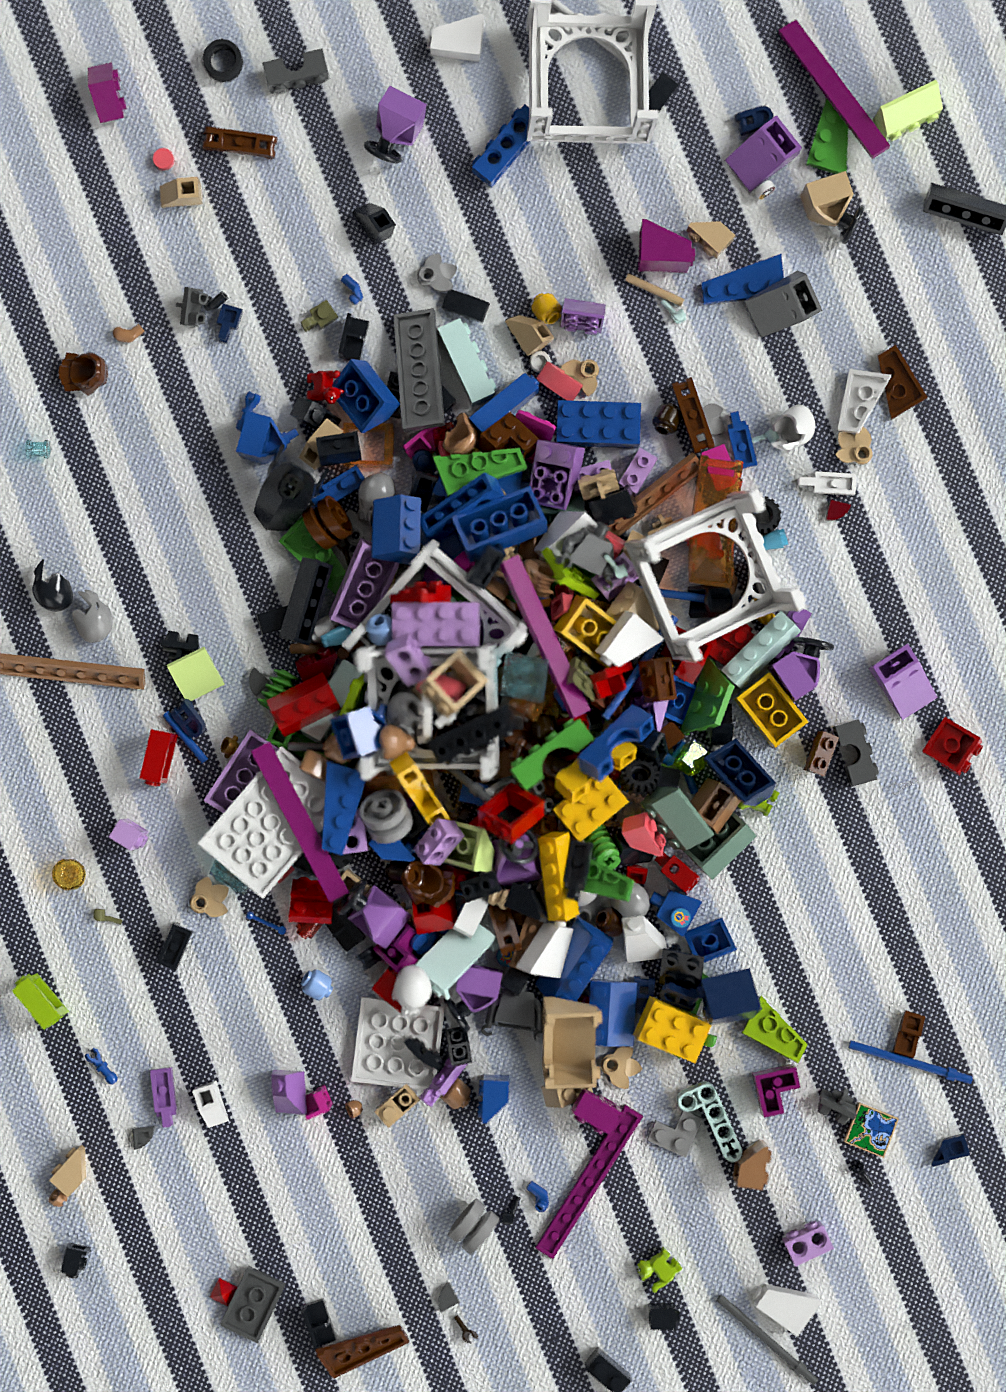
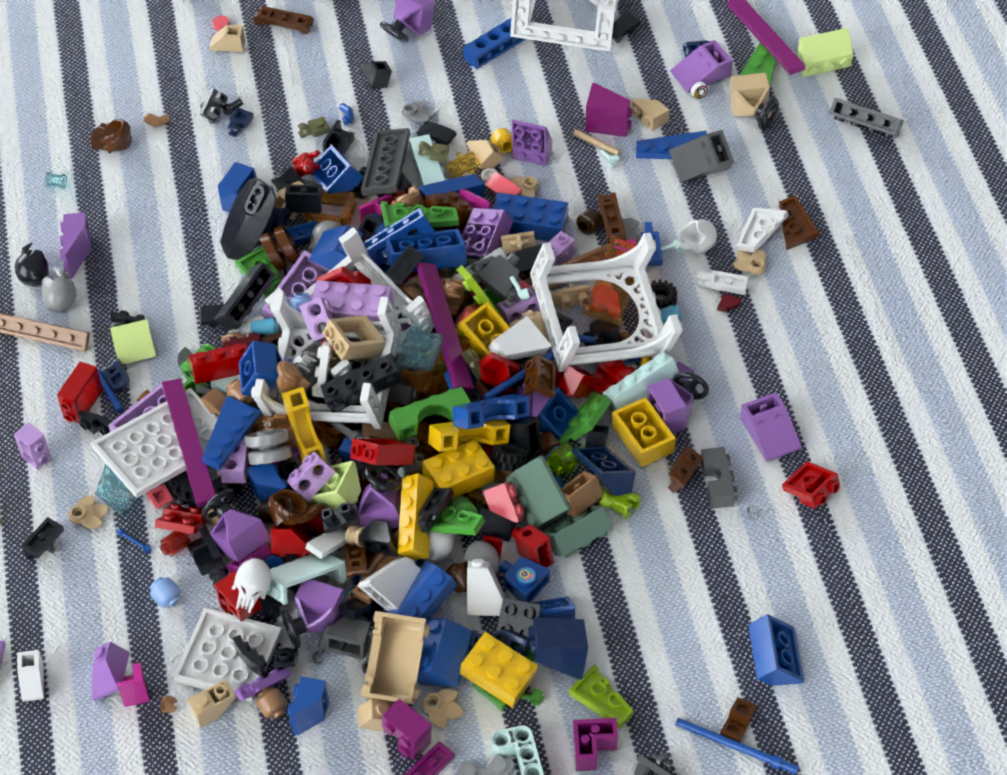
camera: 10 degrees right, 35 degrees down
none -> medium lavender slope [60,212,92,279]
none -> black slope [78,411,112,436]
none -> olive plate [418,141,450,163]
none -> clear yellow hips [444,151,480,179]
none -> blue slope [748,614,804,686]

